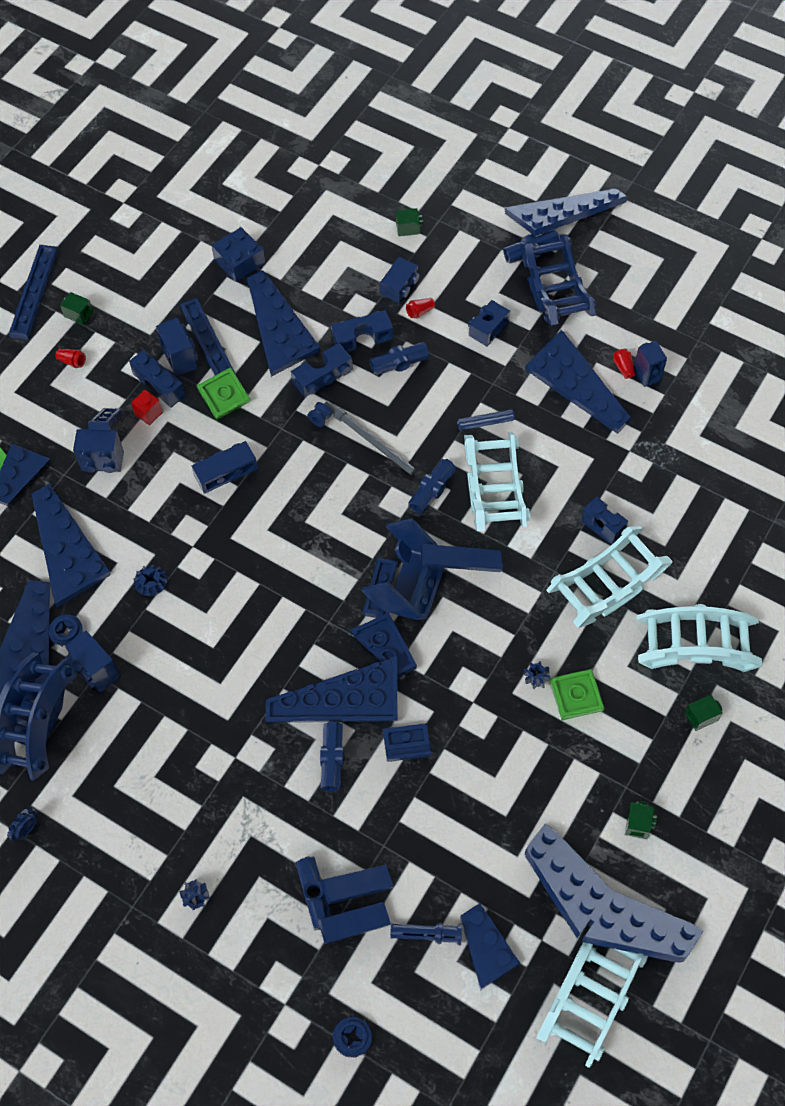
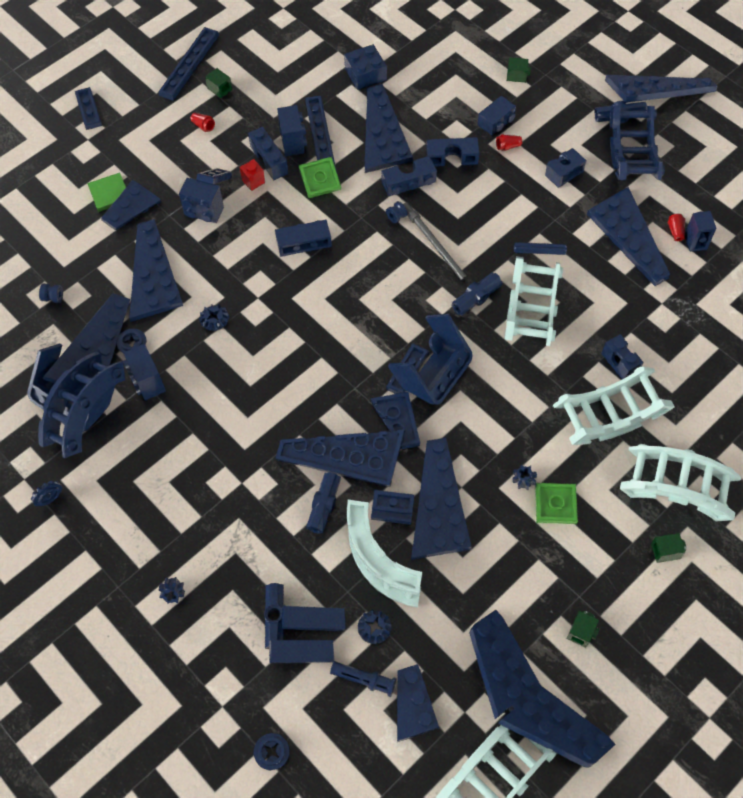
camera: 15 degrees right, 0 degrees up
dark blue piece [369,342,429,376] -> none
dark blue tile [420,544,503,572] -> none
none -> light aqua fence [347,500,422,608]
none -> dark blue gear [358,610,391,644]
none -> dark blue wing [411,438,472,560]

